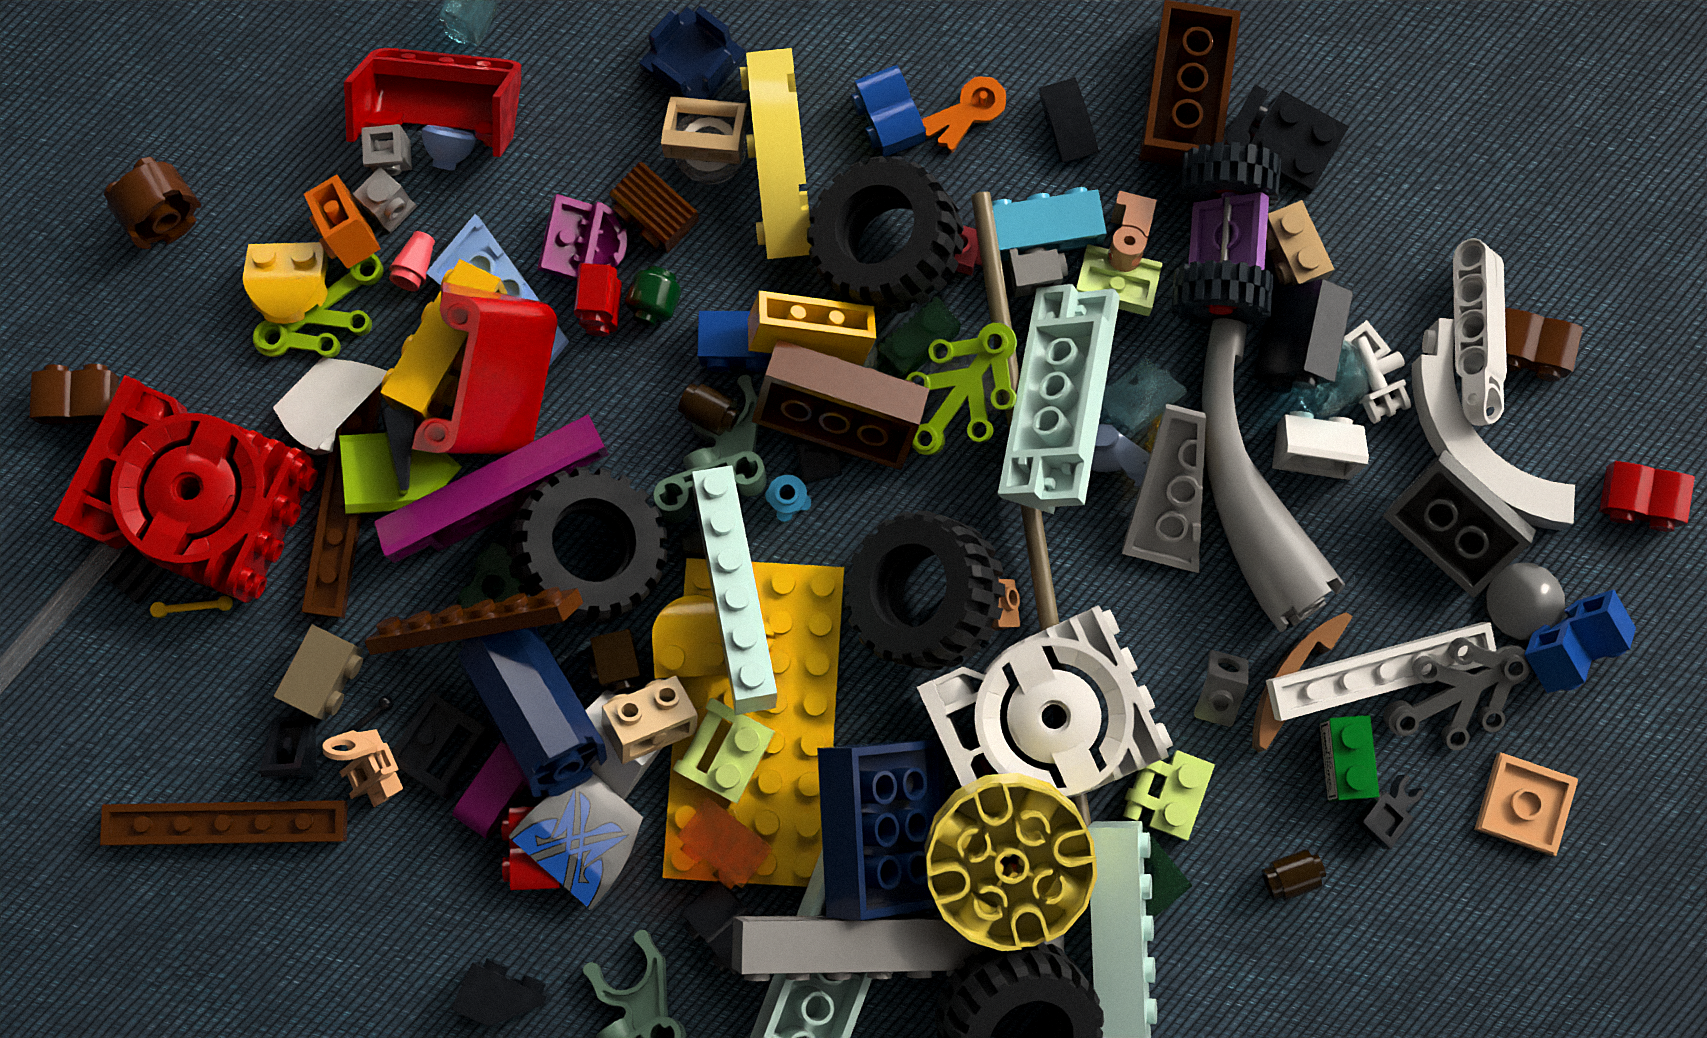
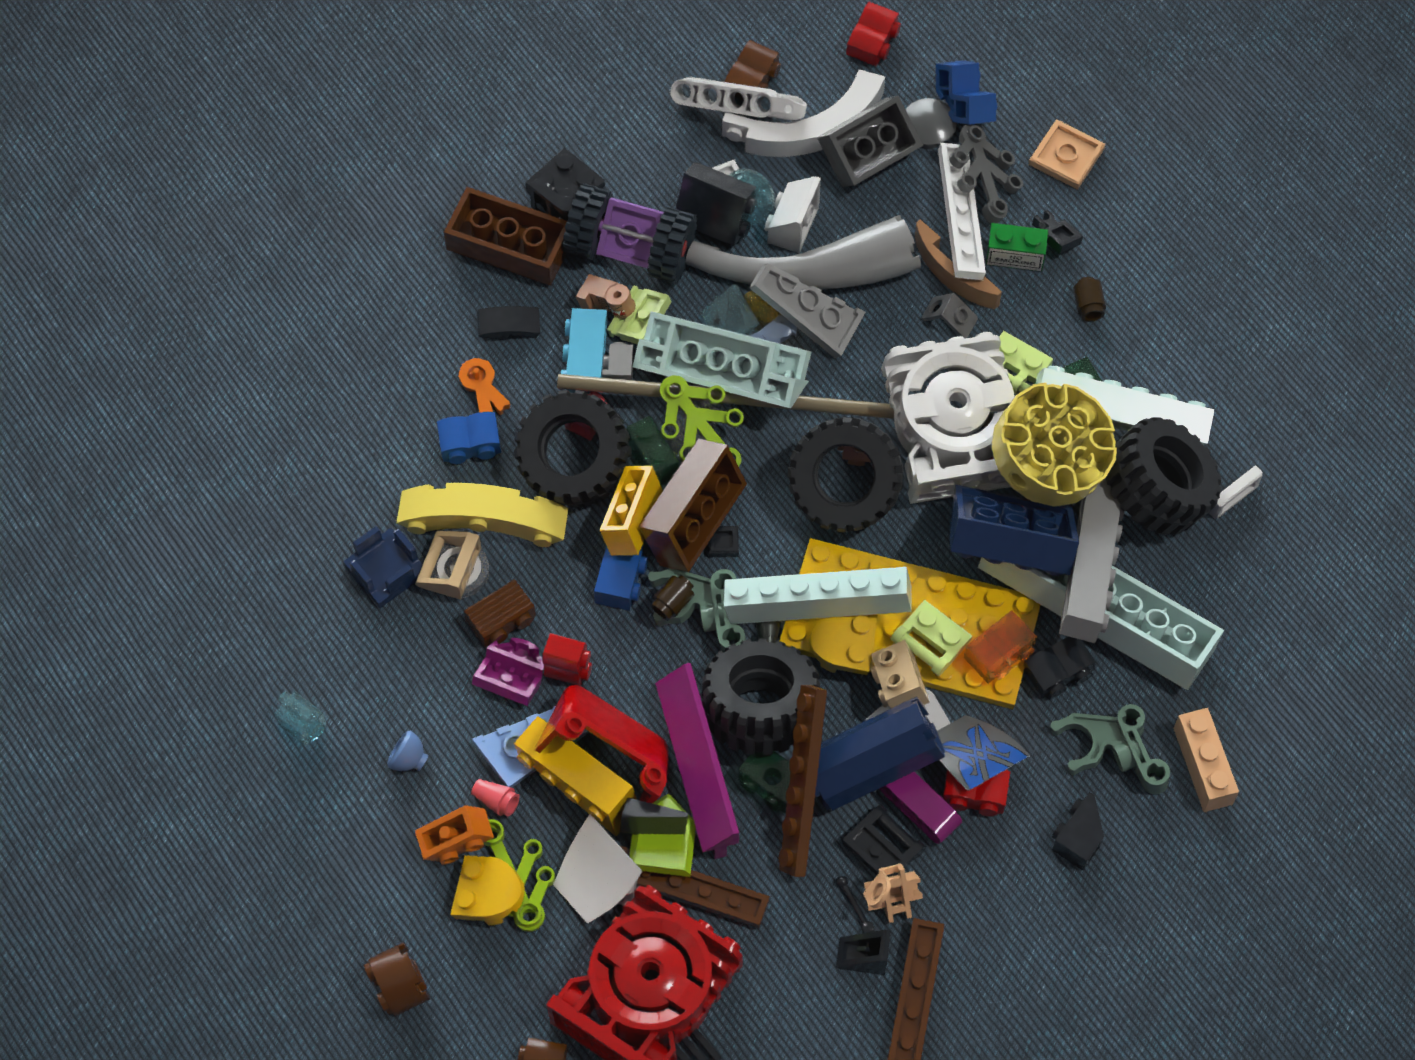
camera: 80 degrees left, 15 degrees down
yellow hinge [150,595,233,618] -> none
dark tan brick [273,624,364,721] -> none
red windscreen [344,48,521,157] -> none
light grey brick [353,167,417,233] -> none
light grey brick [361,124,412,176] -> none
dark brown brick [588,629,644,693] -> none
dark green head [625,266,681,327] -> none
dark azure brick [765,475,811,522] -> none
tan brick [1266,200,1335,287] -> none
white arm [1351,336,1411,424] -> none

